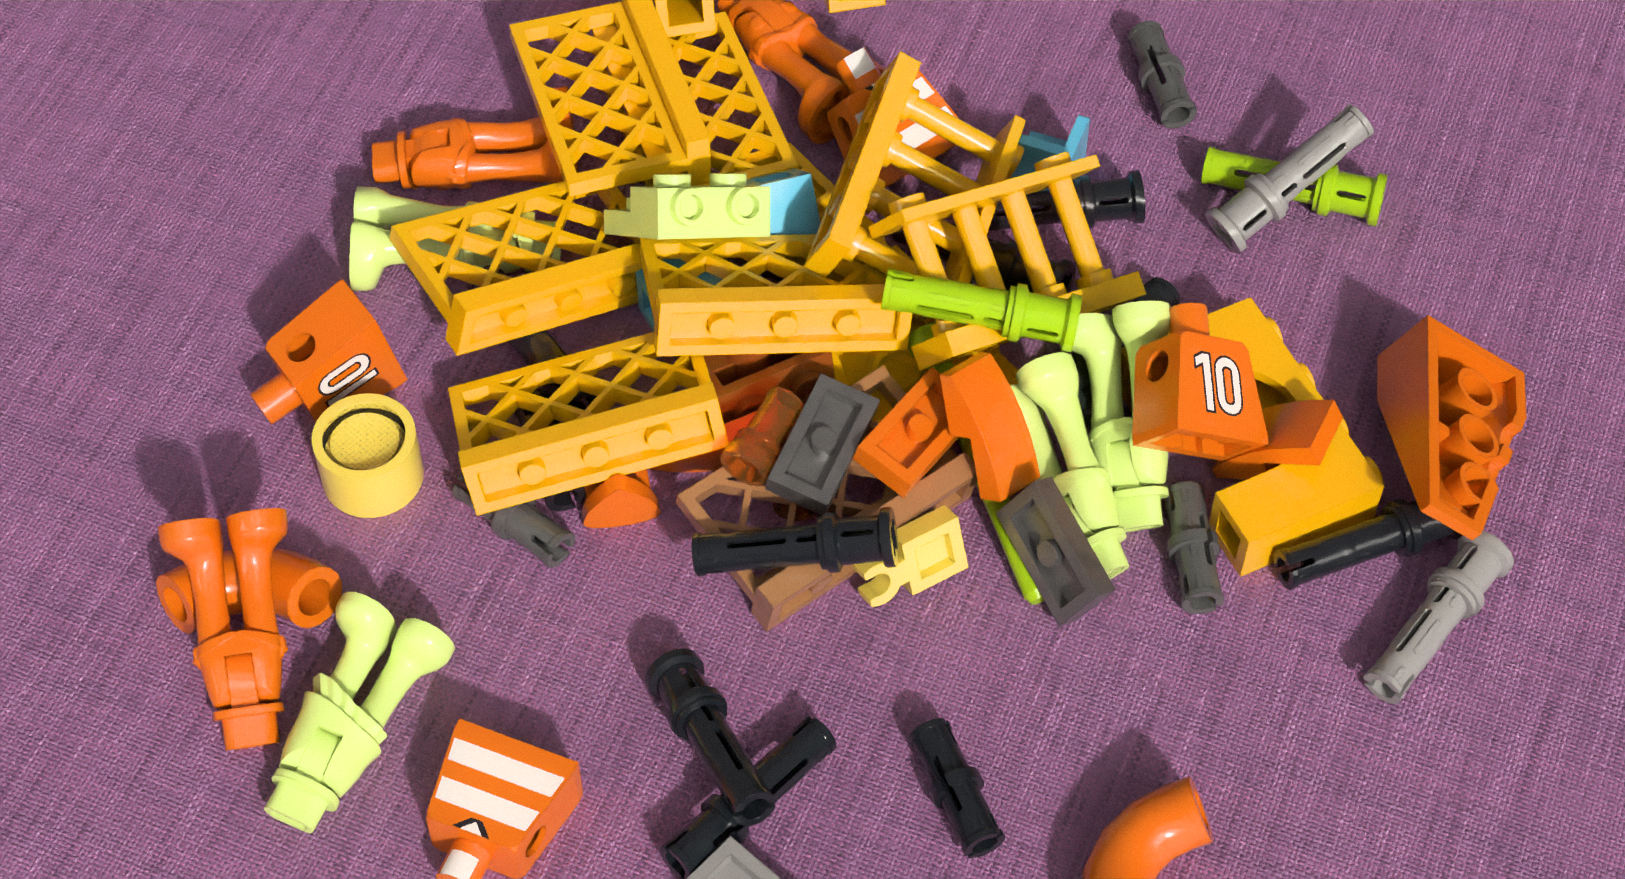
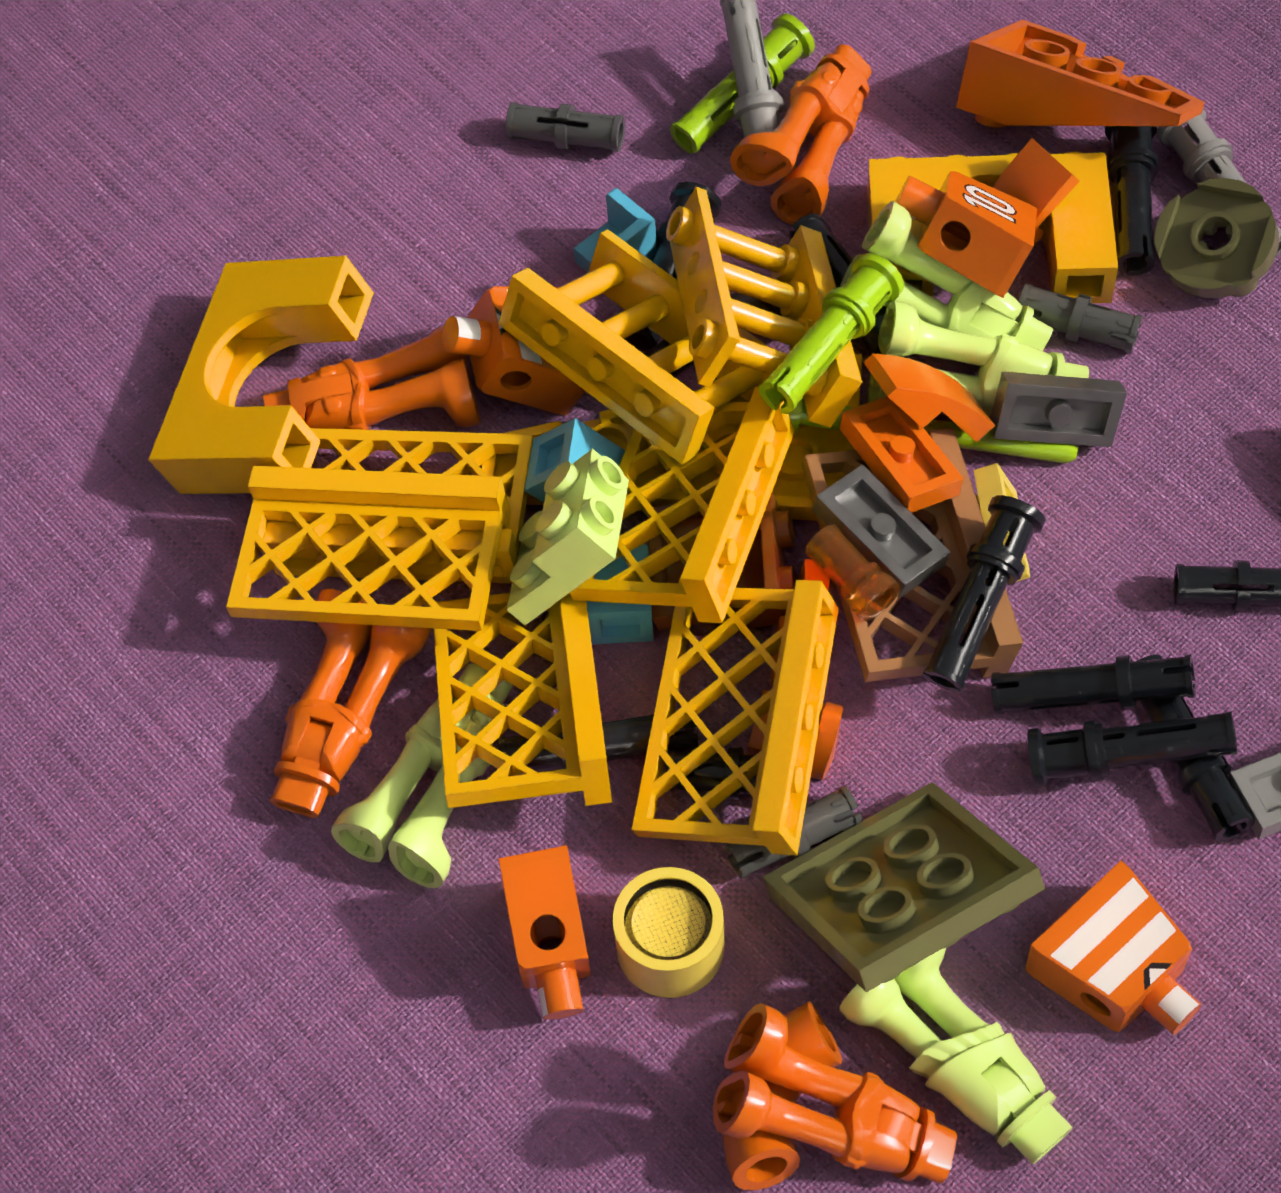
camera: 60 degrees left, 5 degrees up
none -> orange piece [730,44,872,225]
none -> olive plate [763,782,1045,993]
none -> black pin [991,654,1196,715]
none -> olive plate [1154,178,1279,298]

